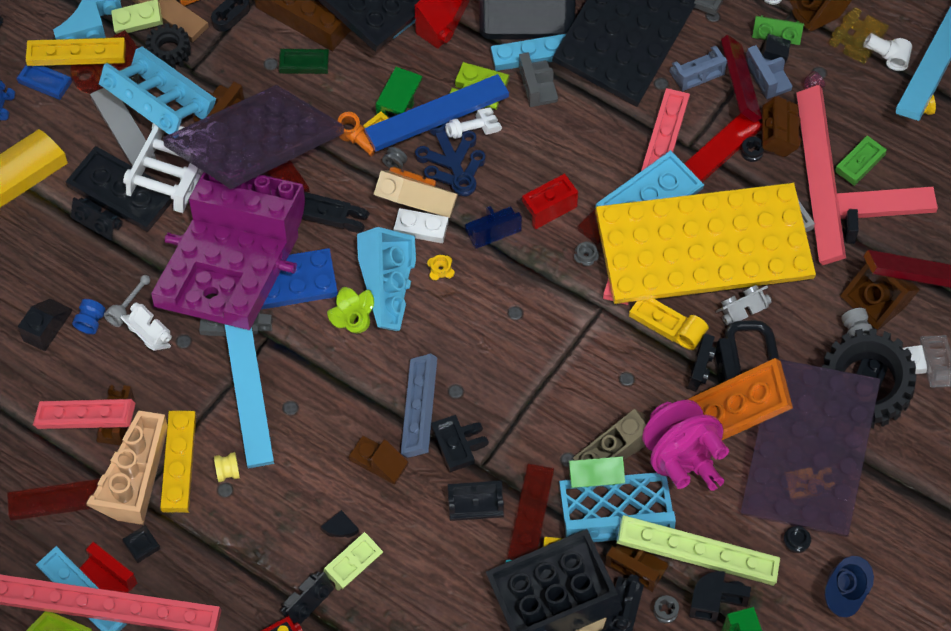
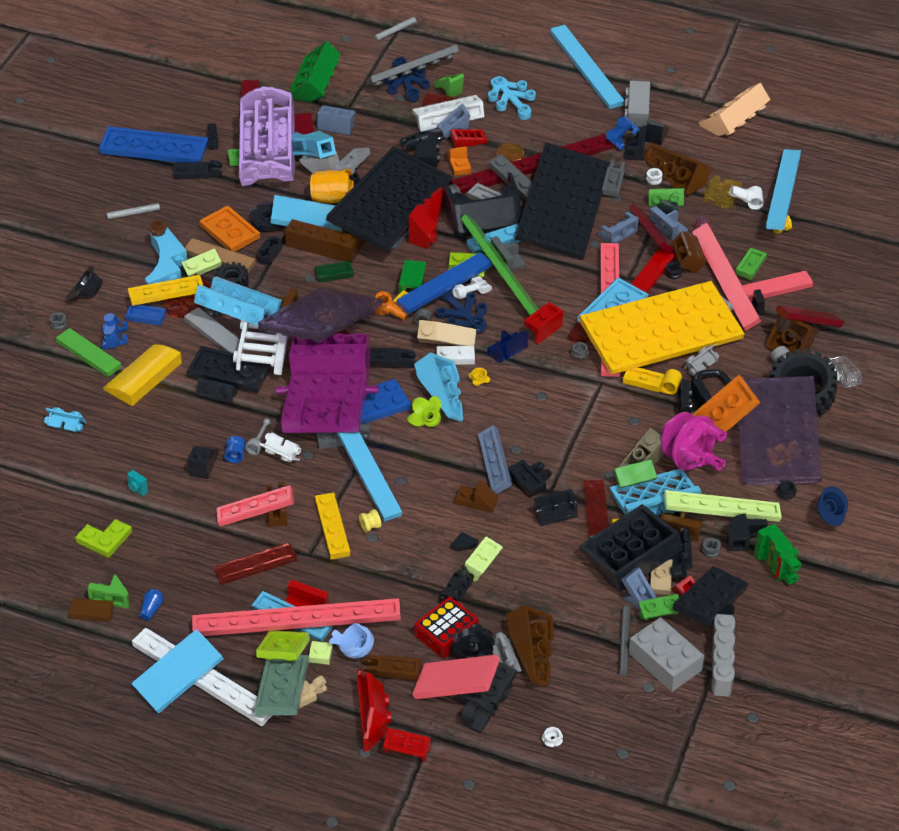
camera: 15 degrees left, 15 degrees down
light nougat wedge [86,411,167,525] -> none
black tile [122,525,161,563] -> none
none -> bright green tile [461,214,539,315]

